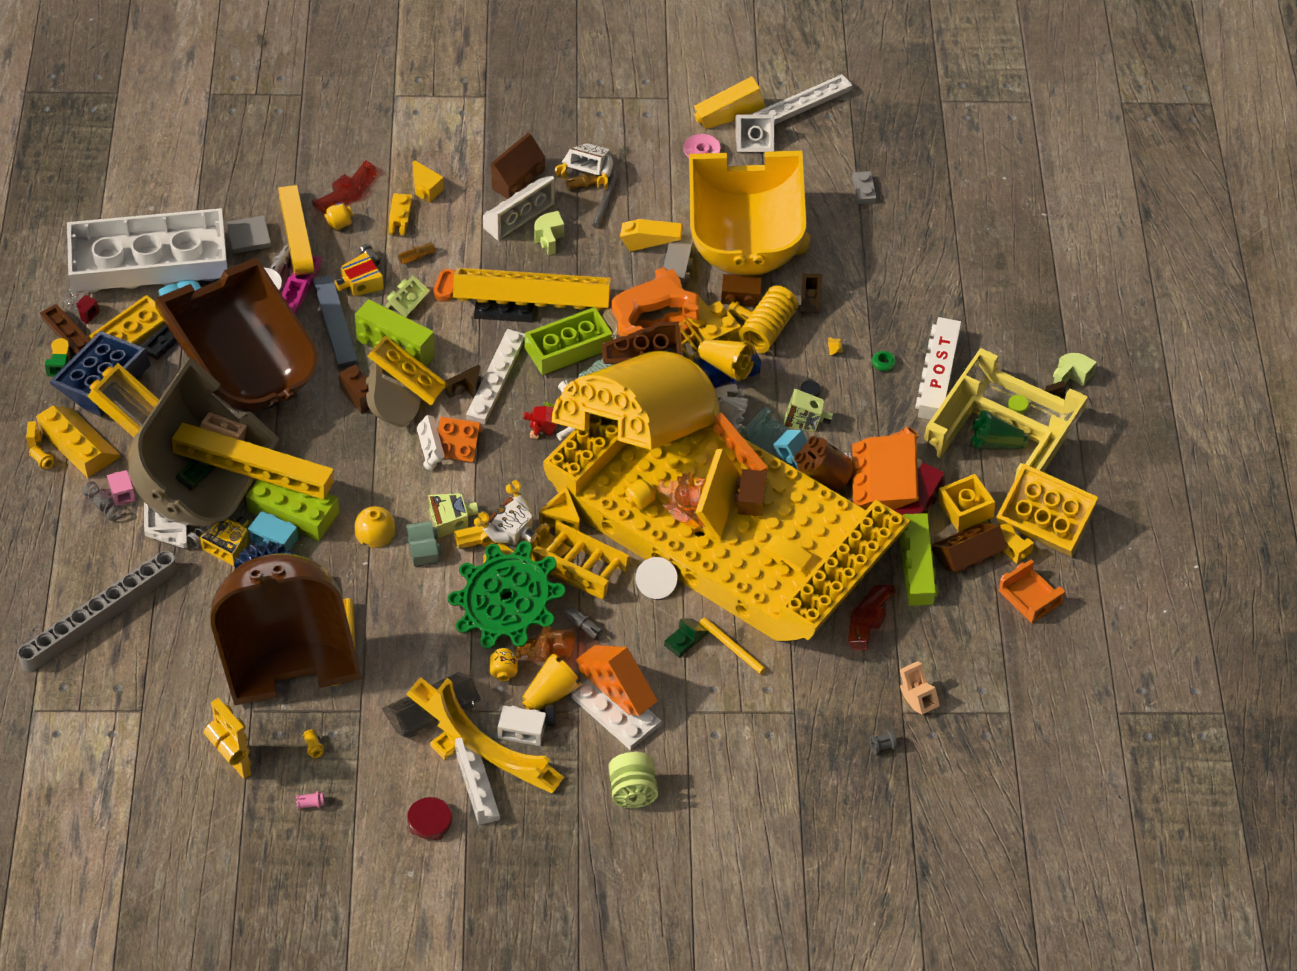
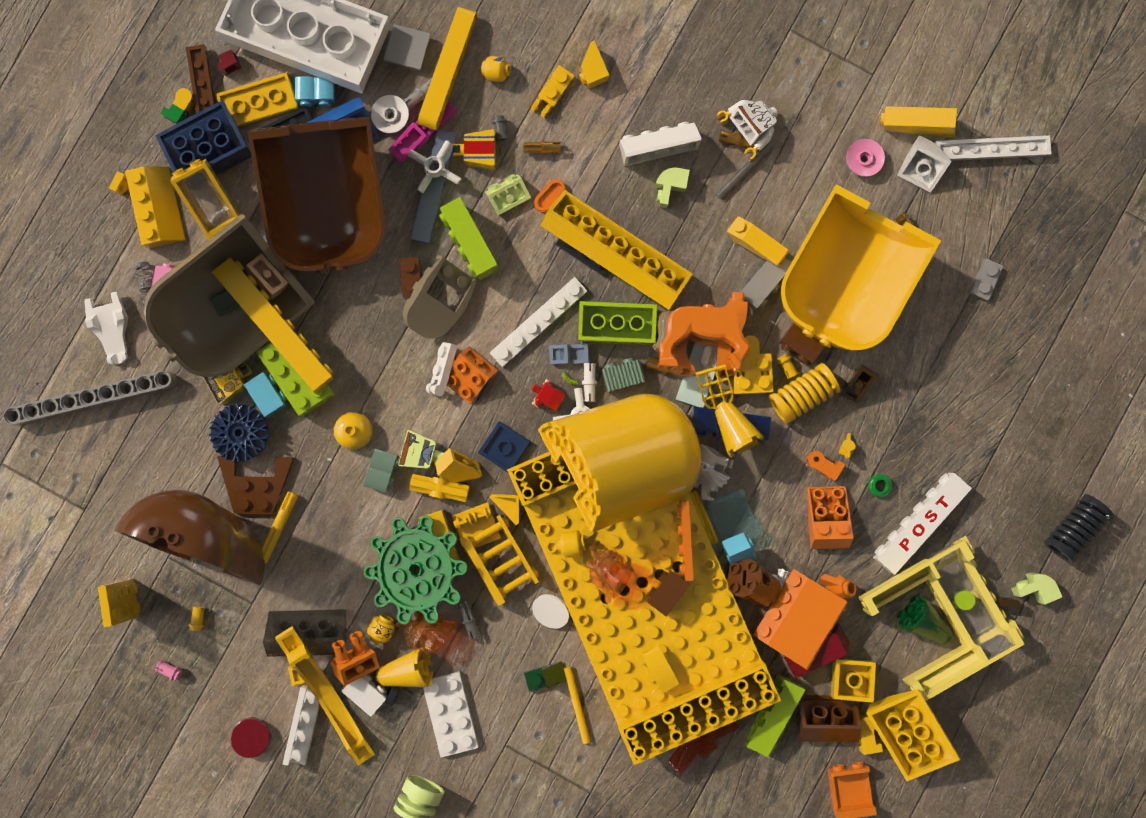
camera: 30 degrees right, 35 degrees up
yellow pin [29,446,54,469] -> none
clear red plate [312,160,378,214] -> none
yellow tile [367,336,445,405] -> none
dark brown slope [445,364,481,399] -> none
torso [474,480,538,546] -> none
reddish brown slope [491,133,546,199] -> none
orange brick [576,645,658,716] -> none
reddish brown wedge [602,321,682,365] -> none
yellow tile [695,449,741,539] -> none
yellowish green torso [783,389,833,431] -> none
black tile [800,380,820,397] -> none
none -> white animal [84,291,130,365]
none -> orange brick [330,631,379,686]
none -> white bar [408,140,461,193]
none -> yellow slope [435,448,482,483]
none -> dark blue tile [478,421,531,473]
none -> sand blue slope [549,344,591,365]
none -> orange leg [806,451,845,481]
none -> orange slope [807,486,853,549]
none -> black piece [1044,494,1114,564]

